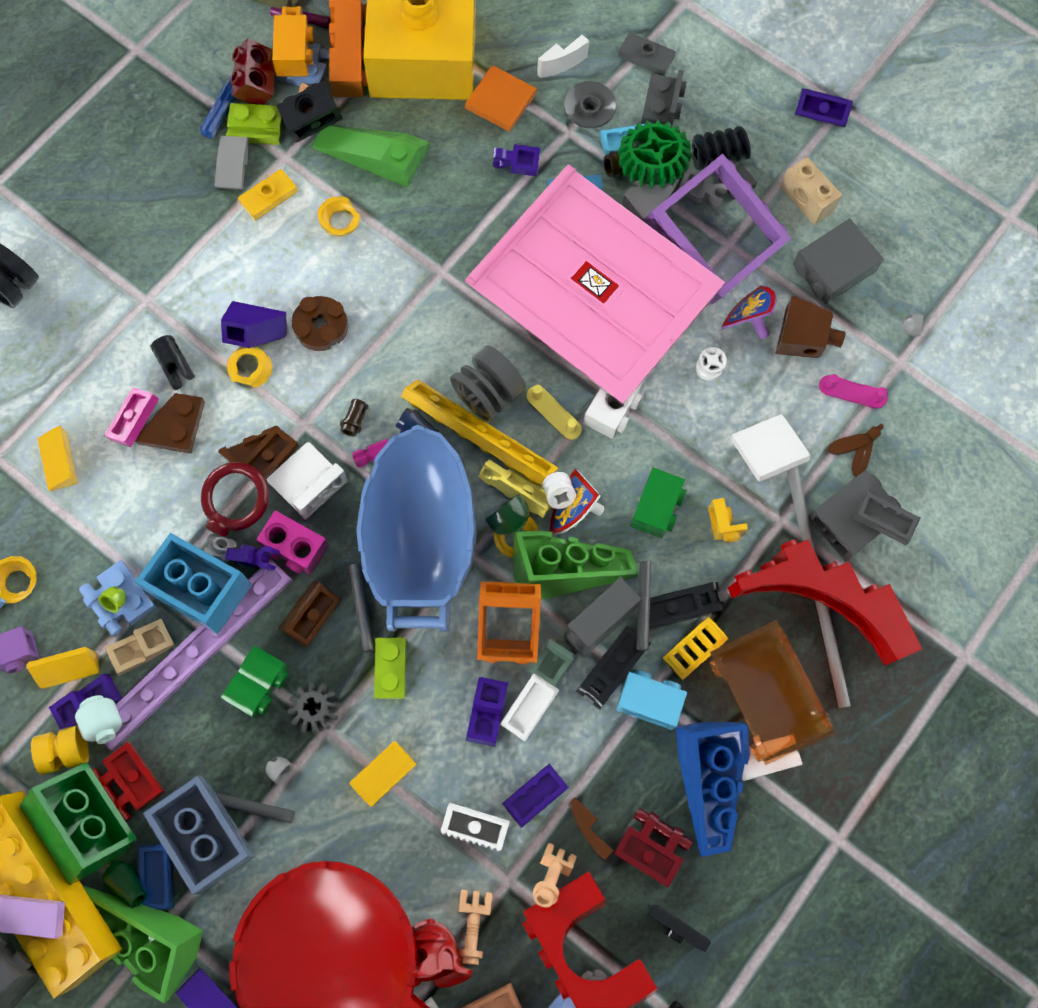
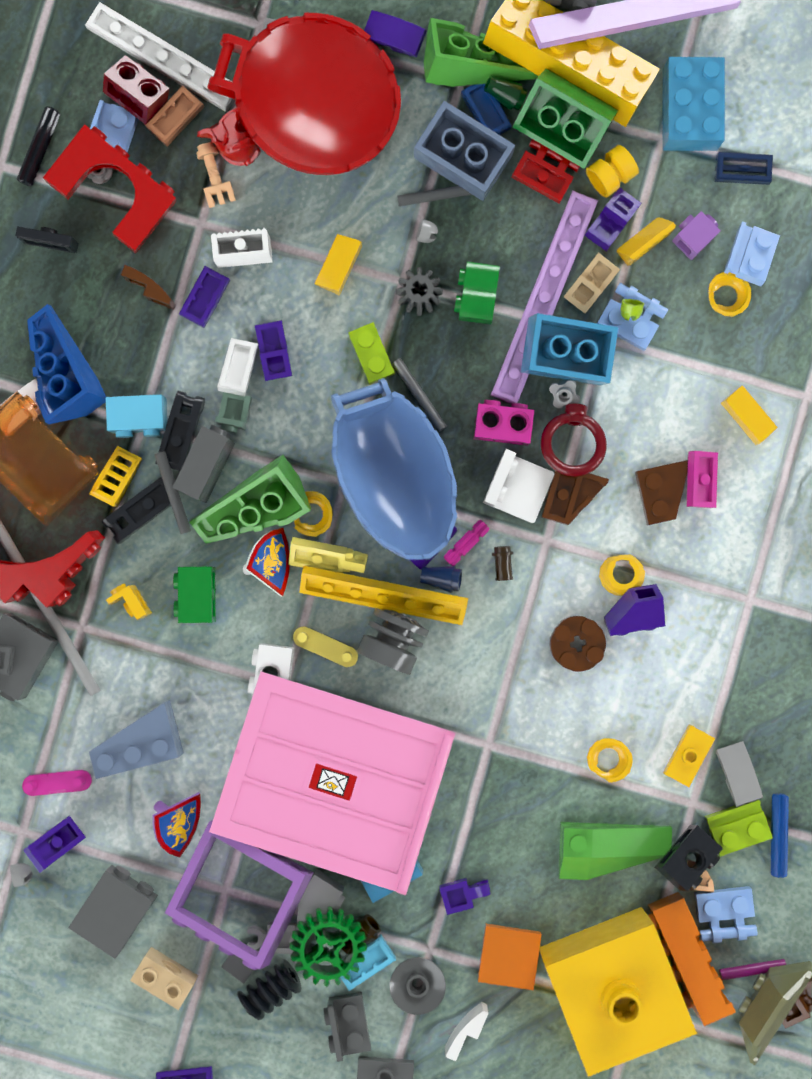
camera: 165 degrees right, 15 degrees up
light aqua head [75,695,122,744] -> none
black hinge [150,335,195,391] -> none
dark purple plate [225,545,280,571] -> none
dark red brick [231,38,275,105] -> none
light orange brick [272,6,314,77] -> none
reddish brown slope [279,581,342,648] -> none
orange window [477,581,541,664] -> none
dark green hair [486,494,529,535] -> none
light nougat hinge [533,843,577,907] -> none
white wheel [542,472,576,509] -> none
dark red plate [613,807,693,888] -> none
white wheel [695,347,727,381] -> none
white tile [731,414,811,482] -> none
reddish brown torso [775,296,846,358] -> none
reddish brown piece [828,424,884,477] -> none
none -> dark purple slope [23,815,86,873]
none -> sand blue wedge [89,700,184,779]

